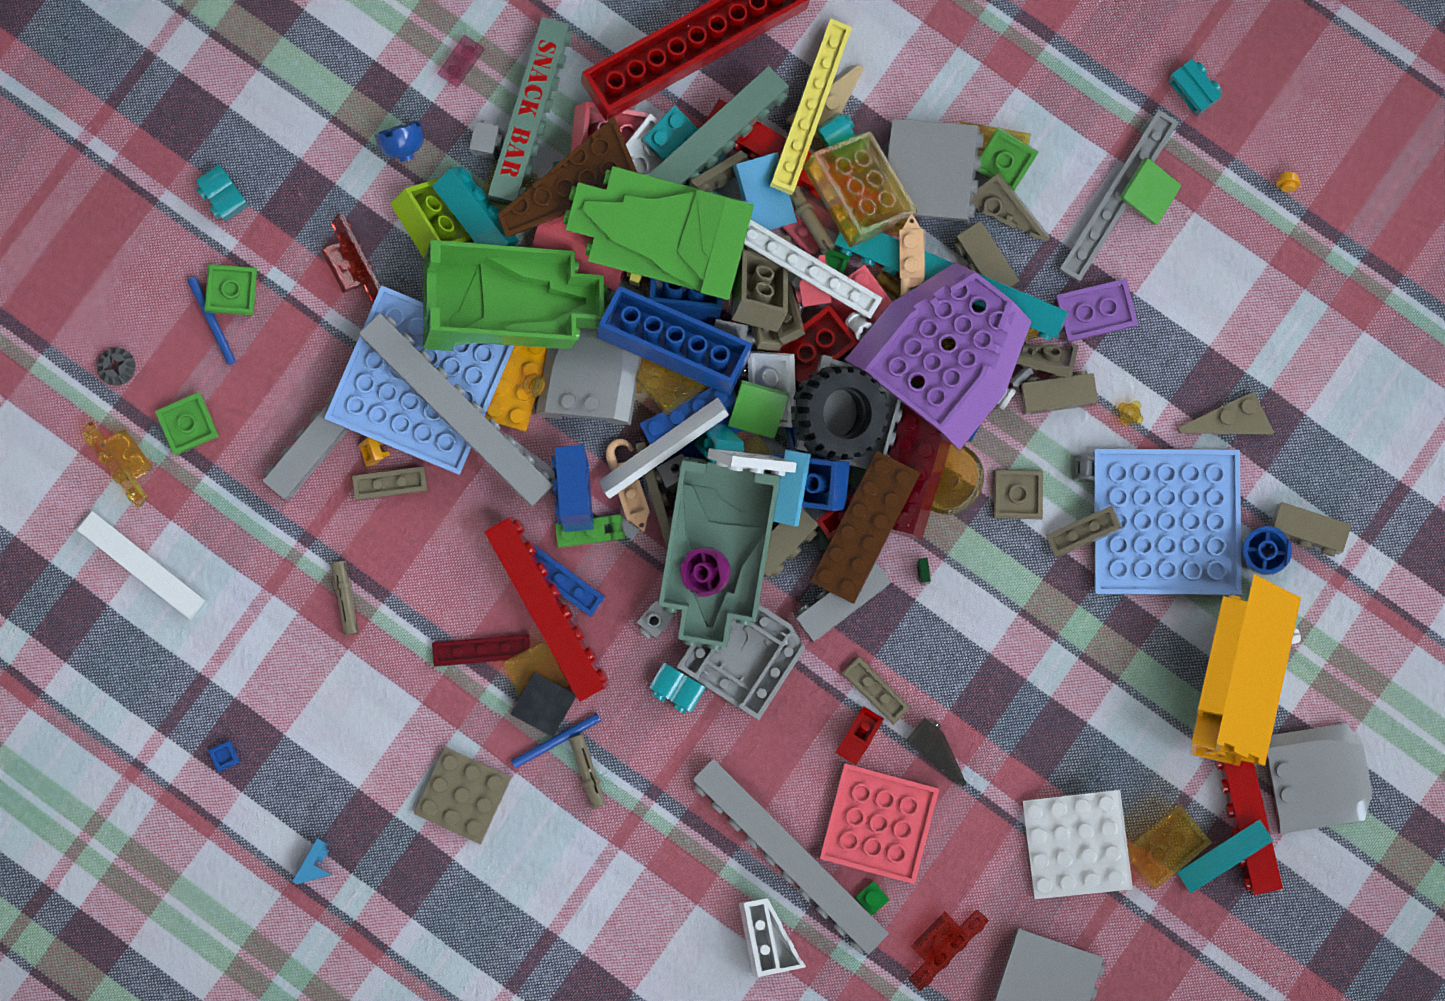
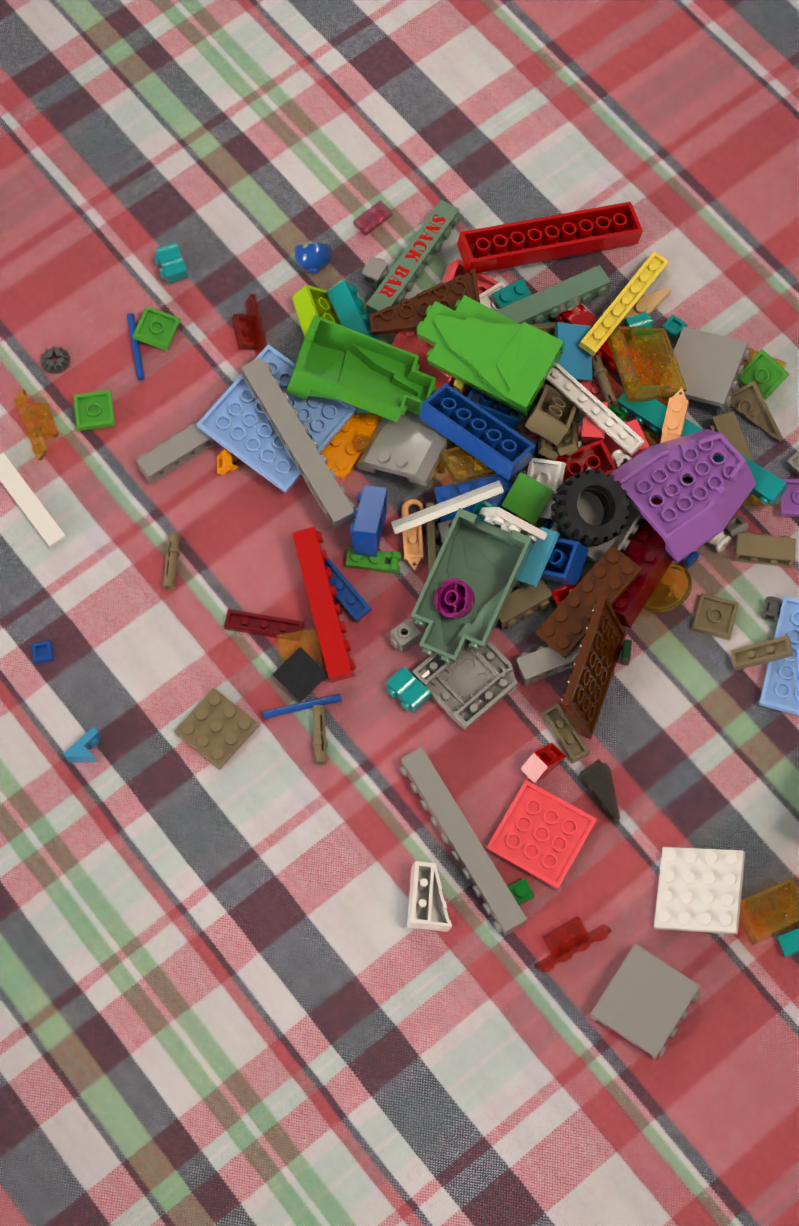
camera: 15 degrees right, 15 degrees down
dark tan plate [352,466,428,501] -> none
dark tan wing [1016,344,1079,378] -> none
none -> reddish brown plate [561,596,627,739]
none -> teal tile [661,314,688,340]

